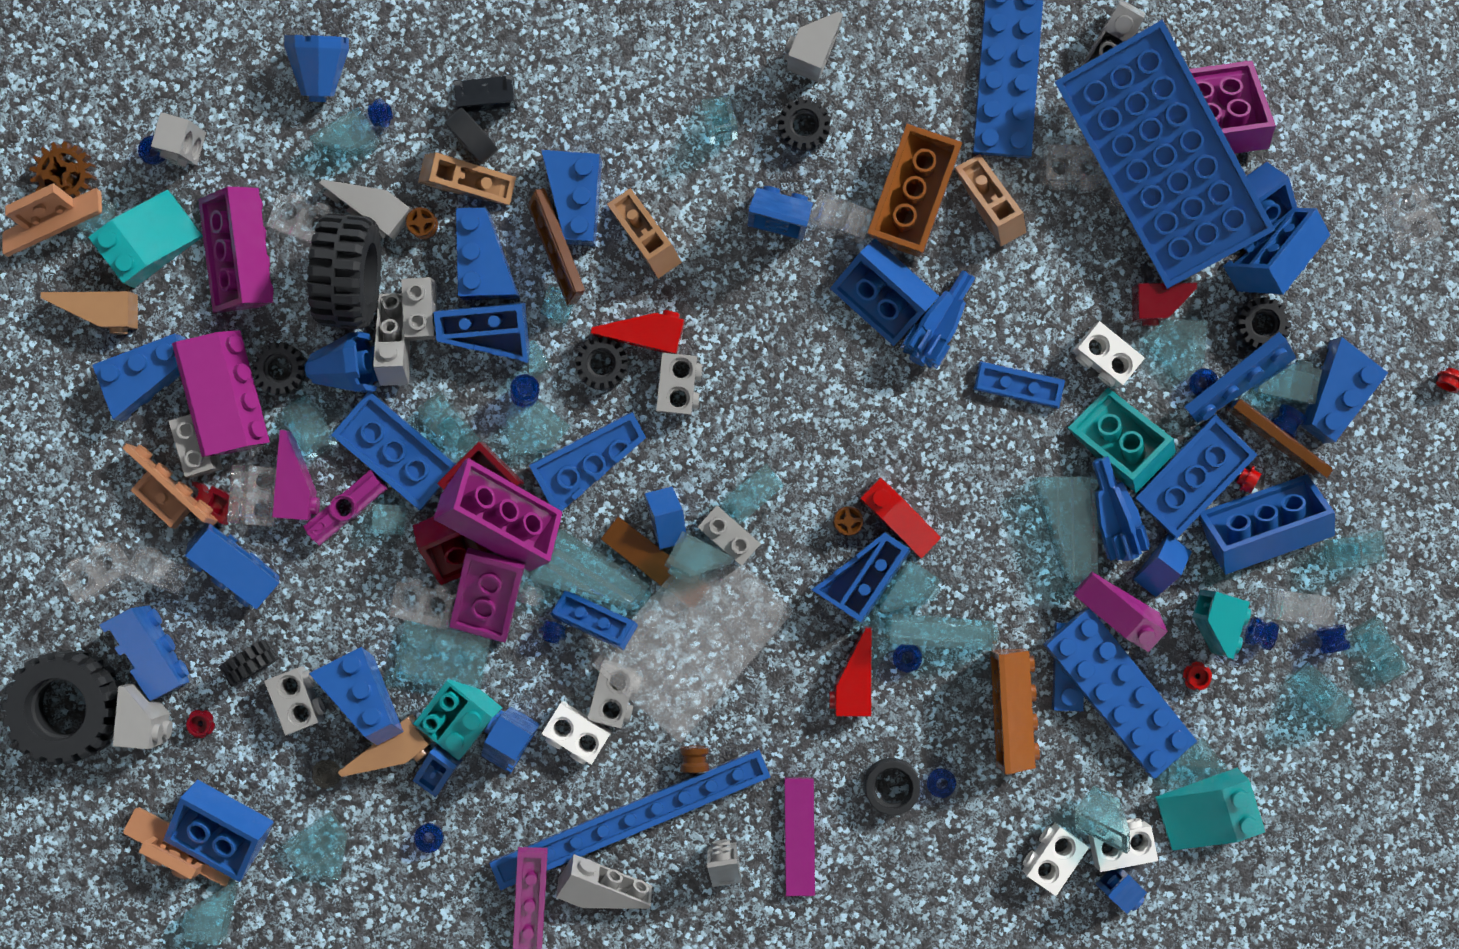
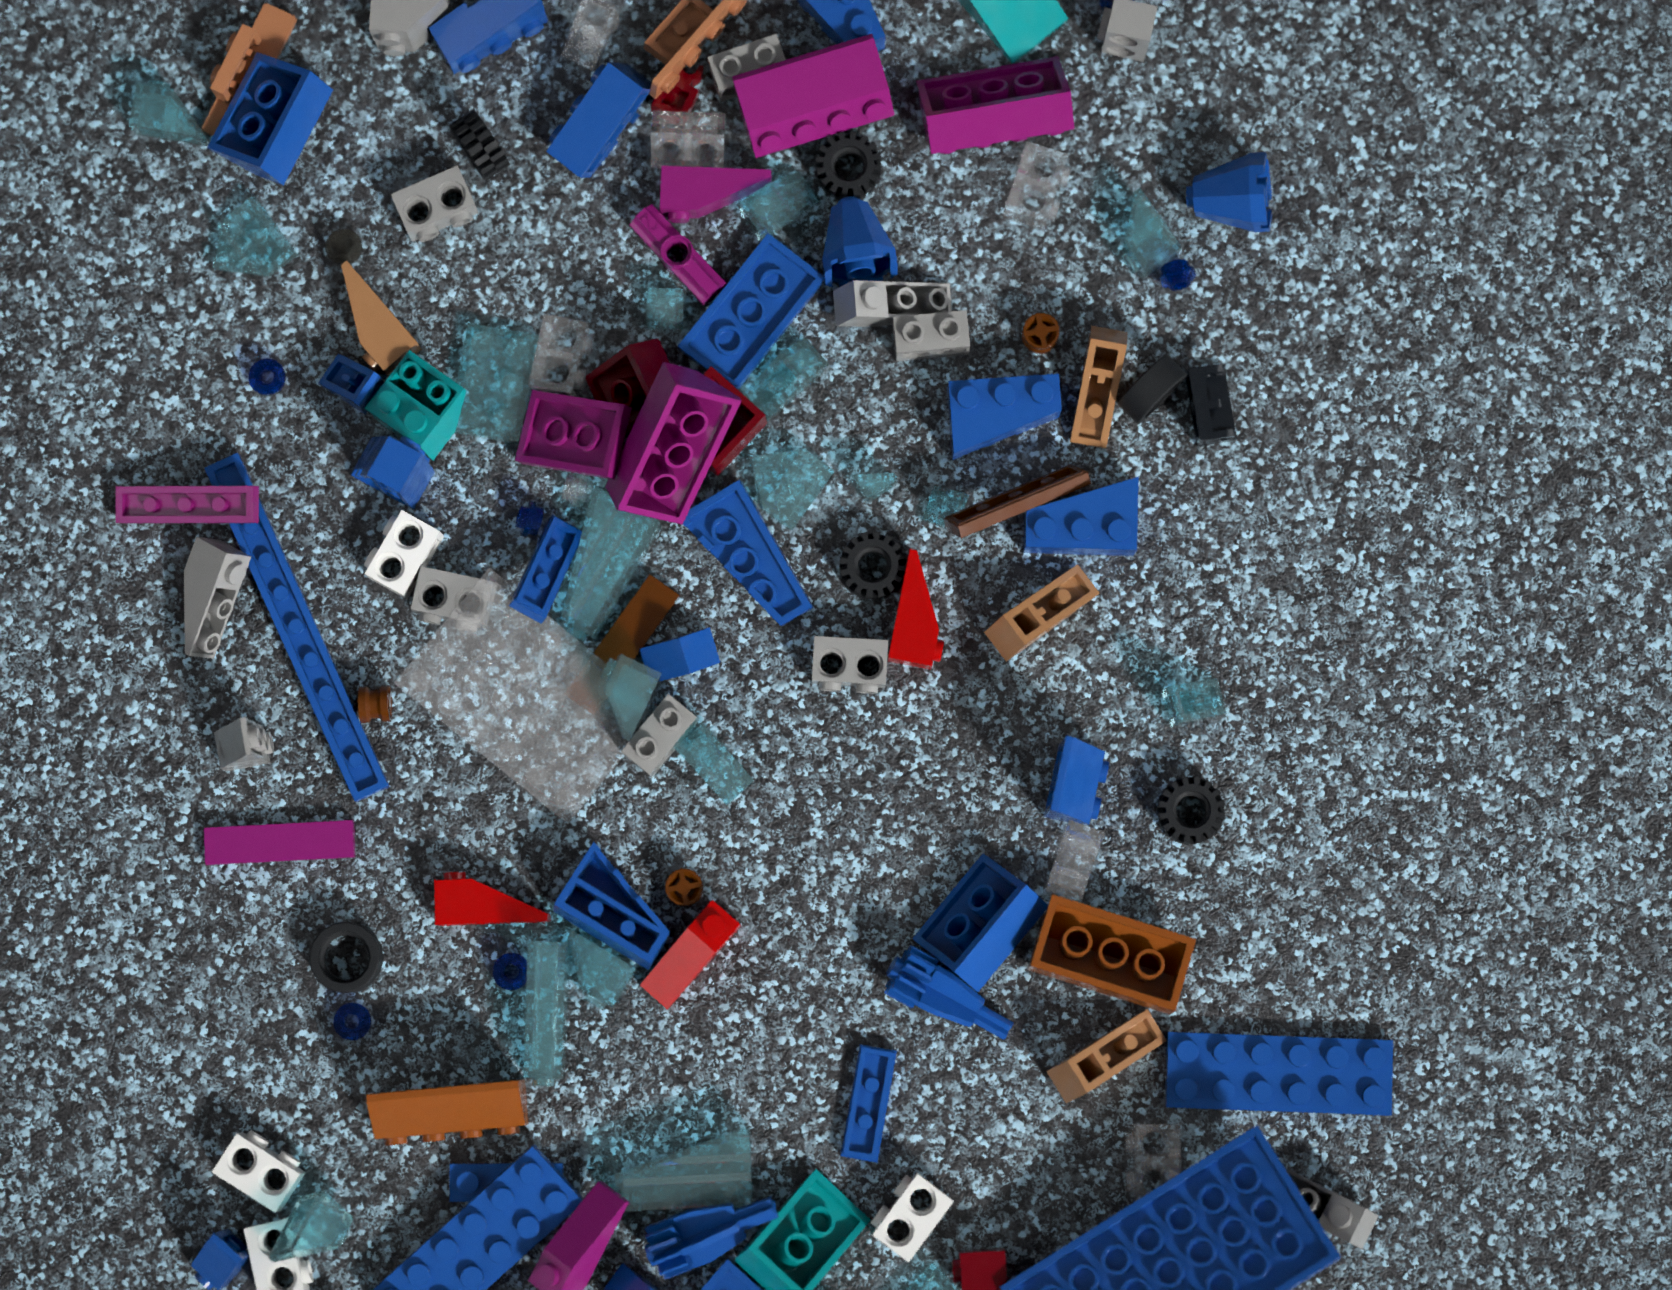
camera: 90 degrees right, 5 degrees down
dark red plate [186,709,215,738] -> none
black tyre [307,213,382,329] -> none
blue wedge [309,647,404,745] -> none
light grey slope [319,179,412,240] -> none
blue wedge [433,303,531,363] -> none
clear blue wheel [510,374,540,408] -> none
light grey slope [784,12,843,83] -> none

